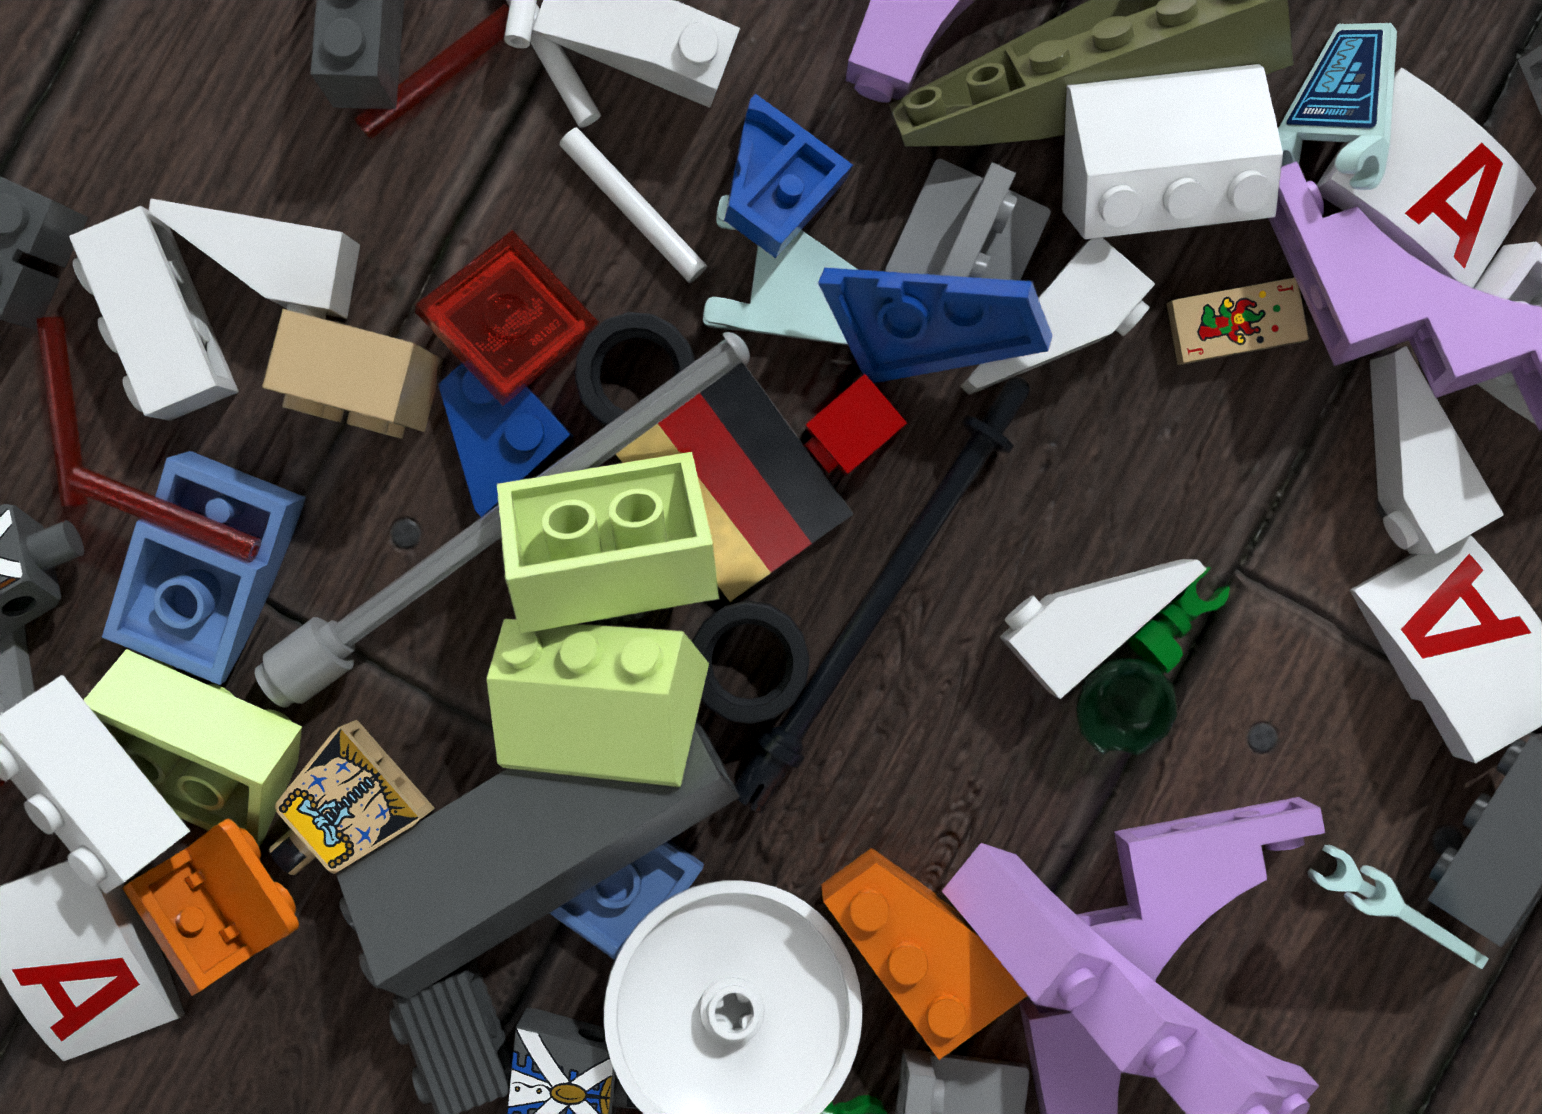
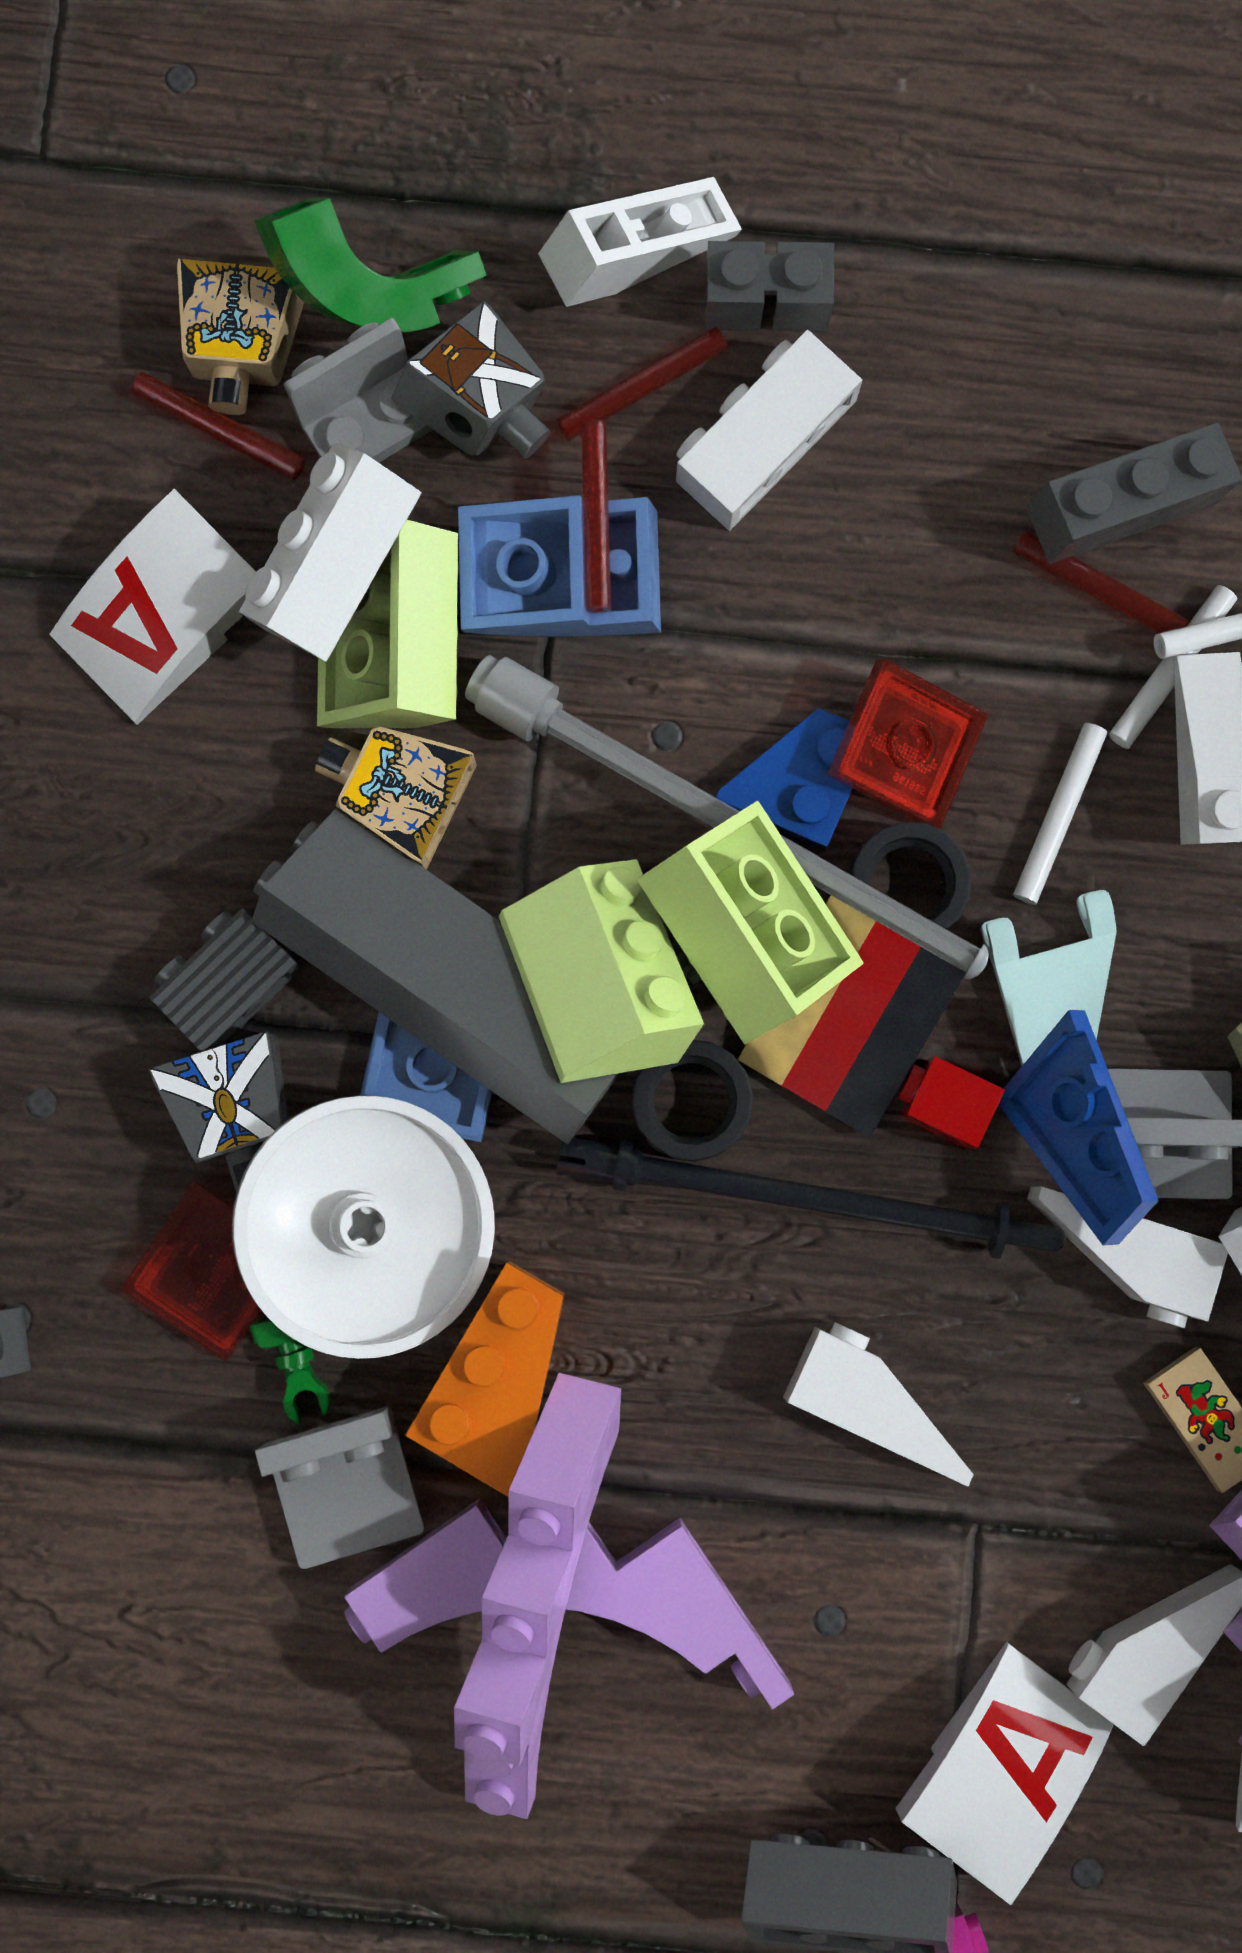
camera: 65 degrees right, 5 degrees down
orange bracket [122,819,299,996] -> none
white slope [149,199,360,320] -> none
tan brick [263,309,443,439] -> none
blue wing [724,94,853,258] -> none
clear green hair [1076,658,1178,756] -> none
green piece [1126,567,1230,674] -> none
light aqua flag [1308,845,1489,969] -> none

